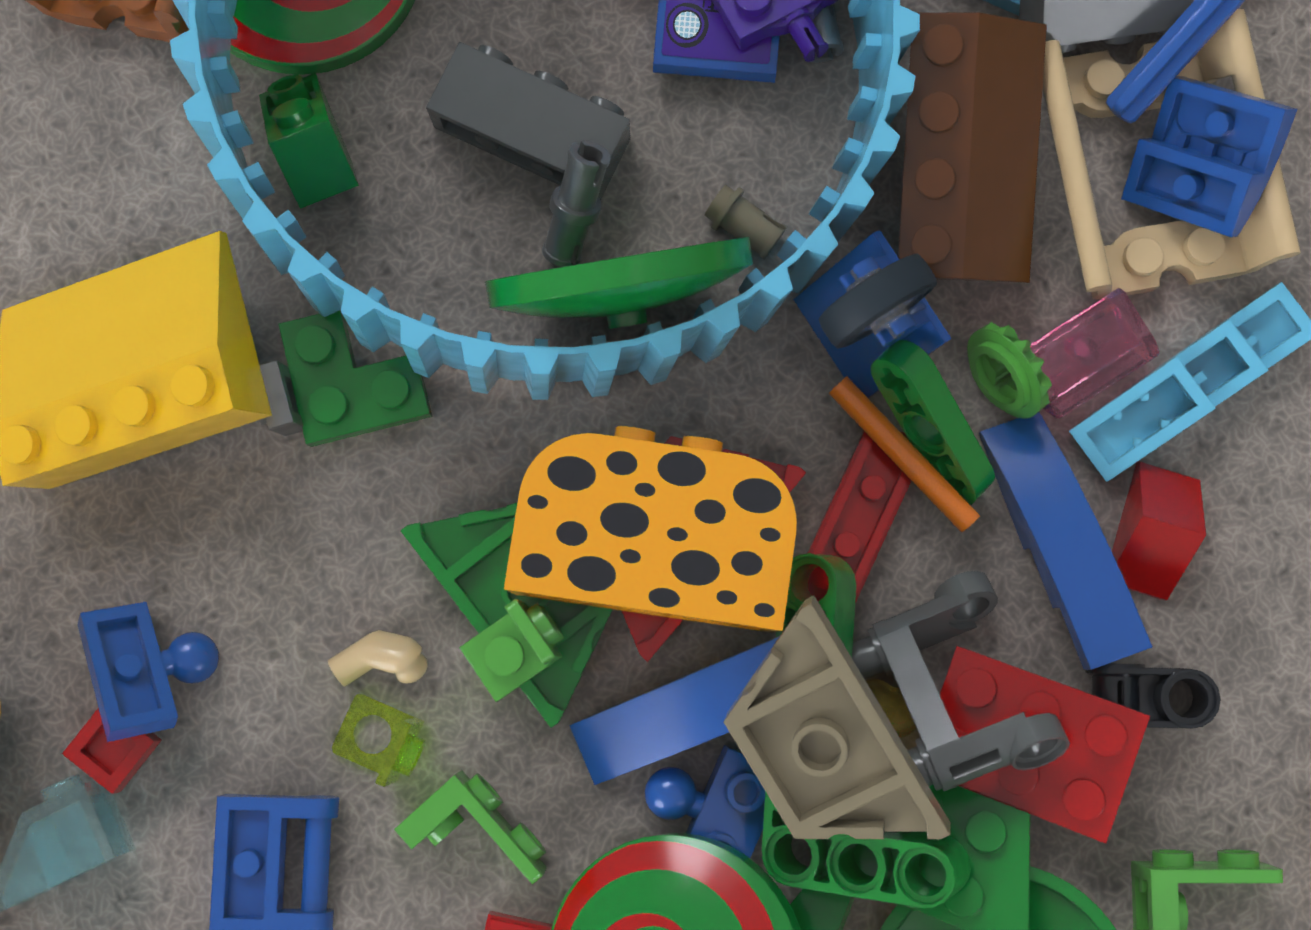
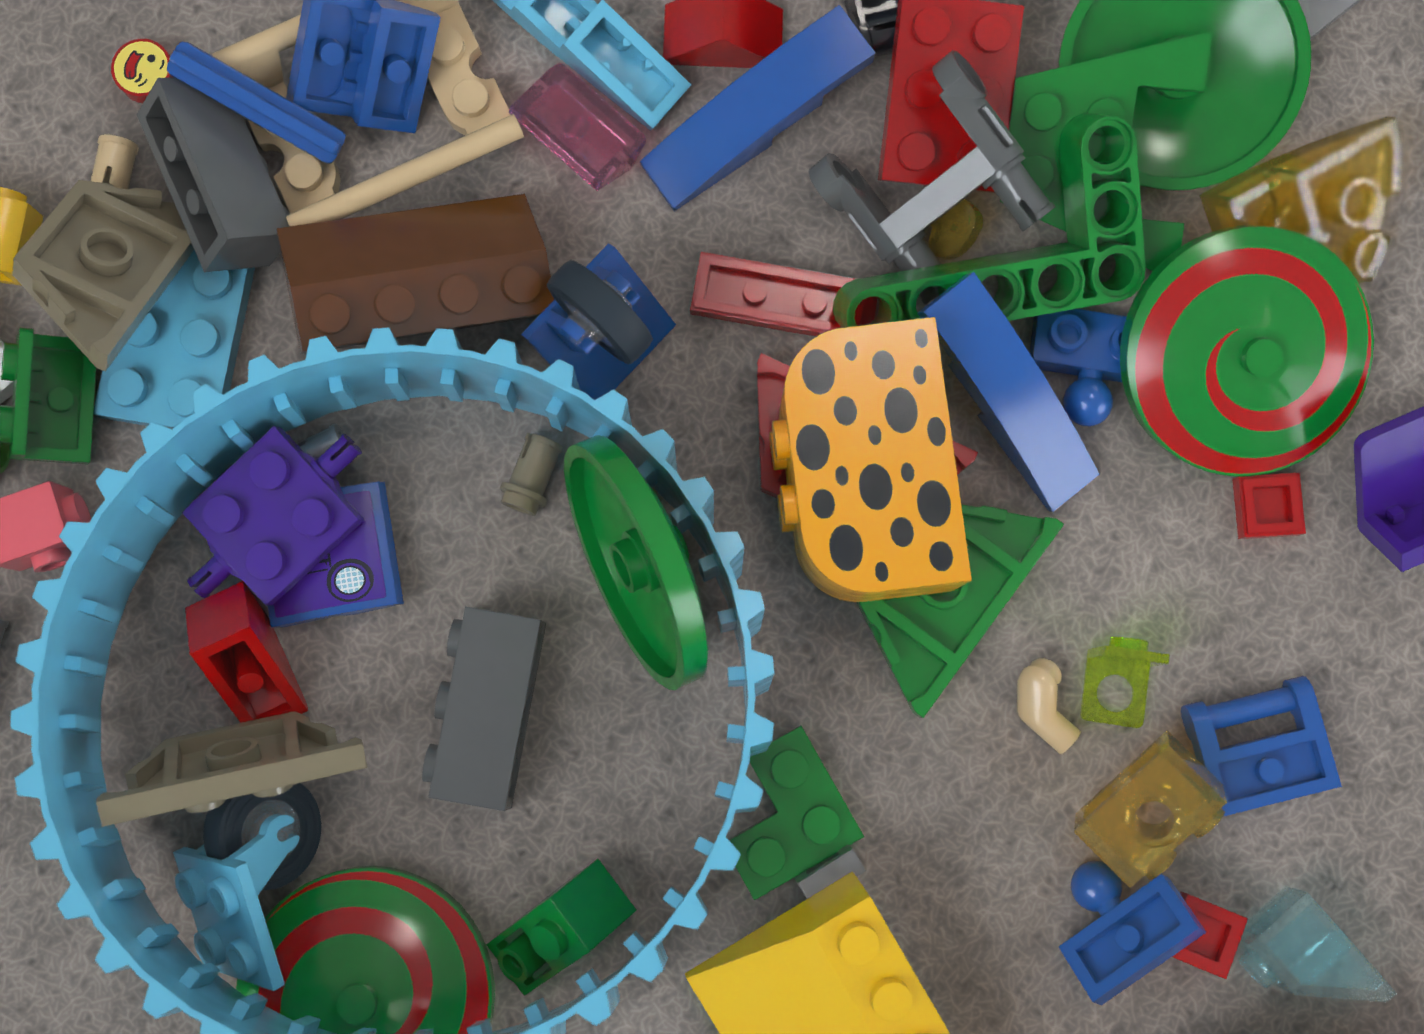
camera: 105 degrees left, 0 degrees up
bright green bracket [394,770,547,884] -> none
bright green bracket [459,599,564,702] -> none
flat silver pin [542,140,611,267] -> none
dark tan wing [723,595,951,839] -> none
orange bar [828,376,980,533] -> none
green beam [871,339,995,505] -> none
bright green gear [967,322,1052,419] -> none
none -> clear yellow brick [1074,730,1227,888]

